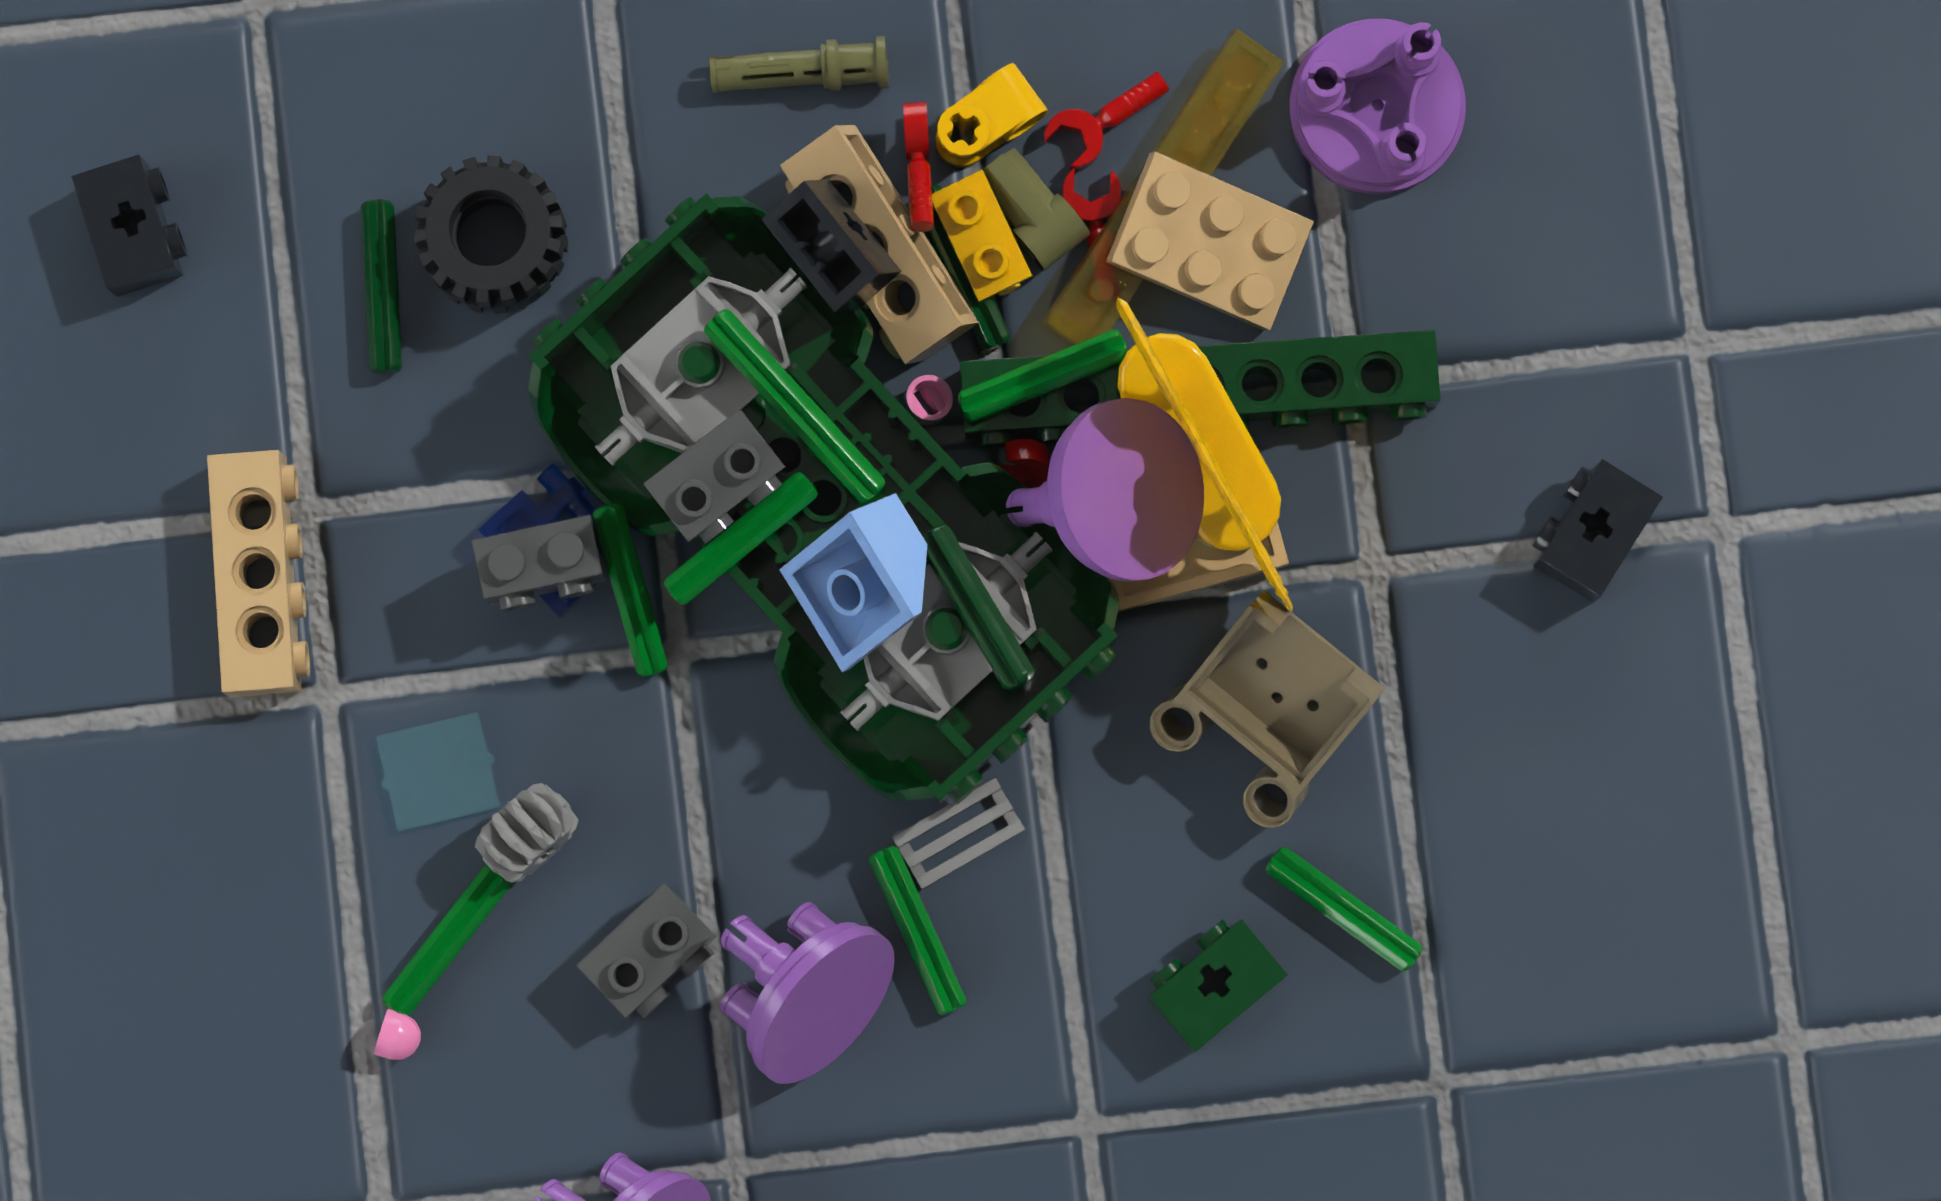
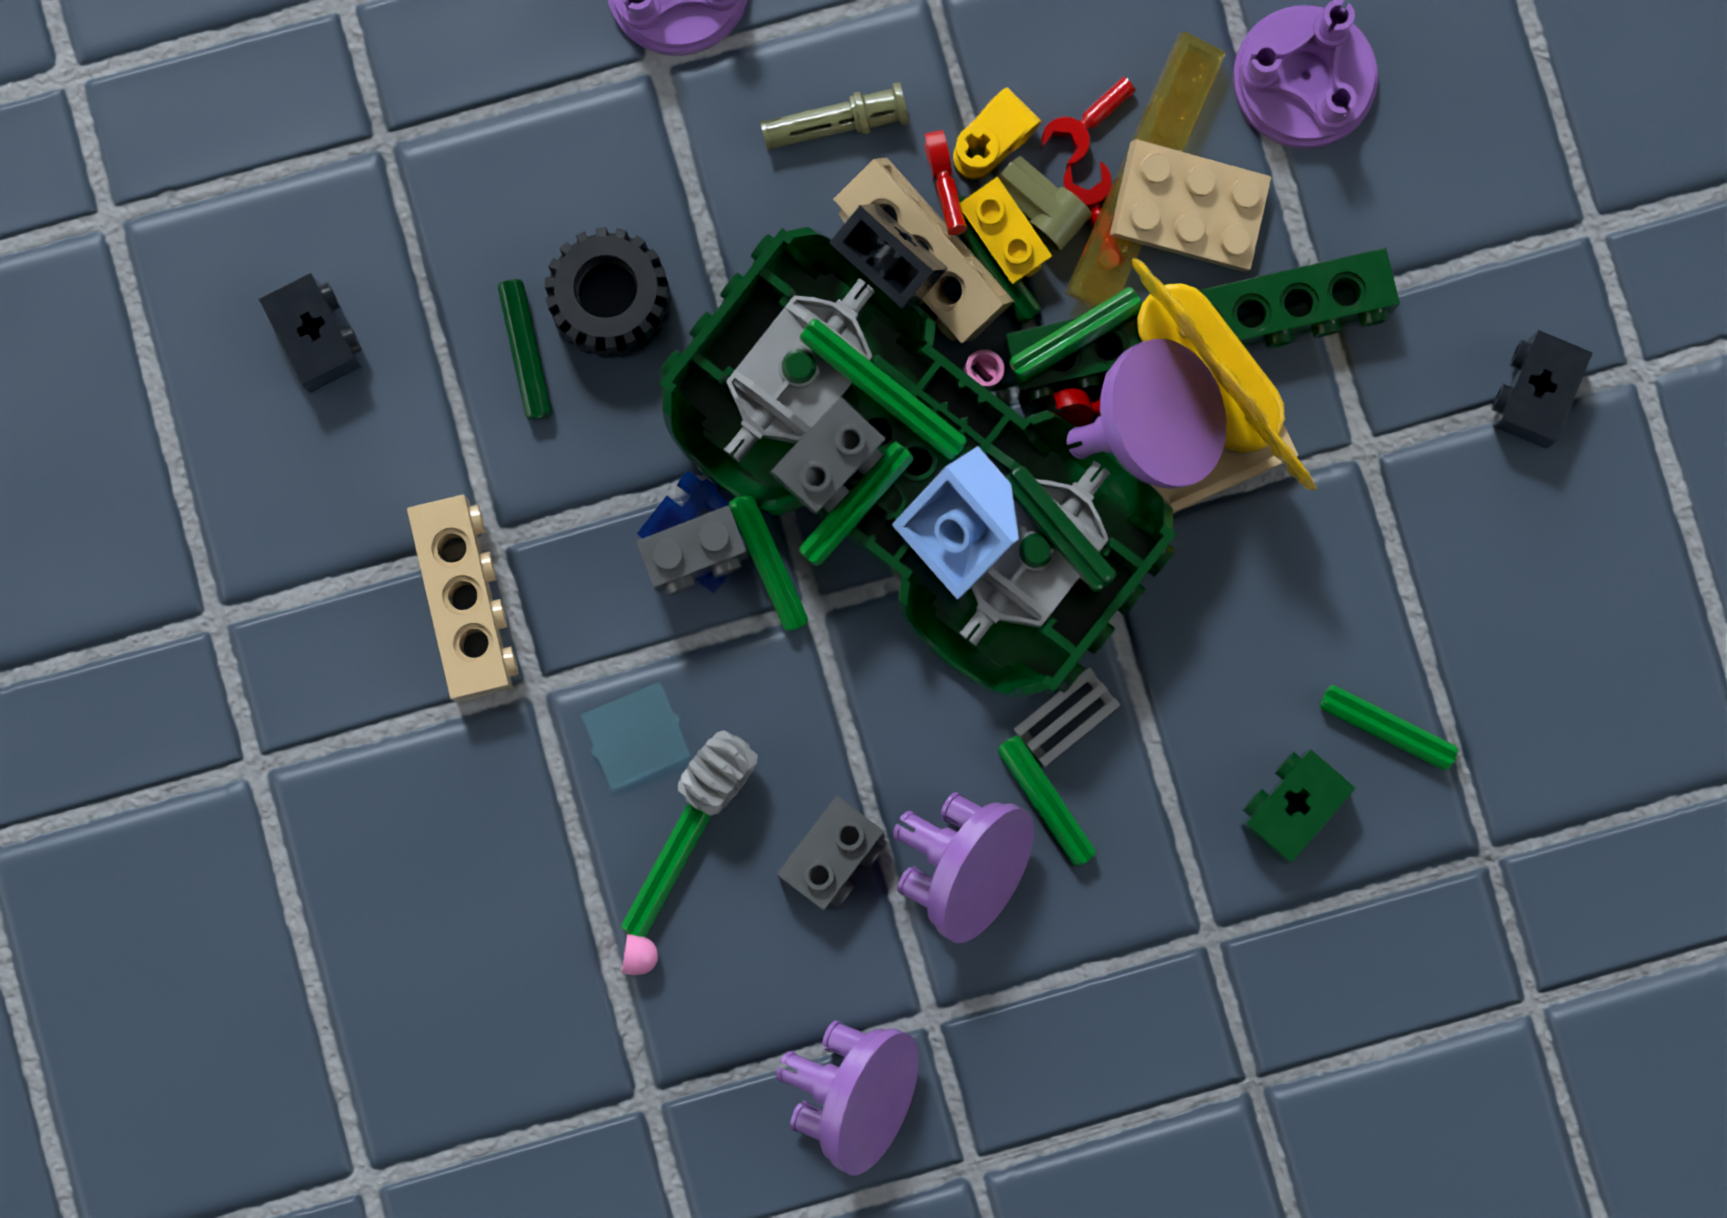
camera: 10 degrees left, 0 degrees up
dark tan piece [1150,590,1385,828] -> none

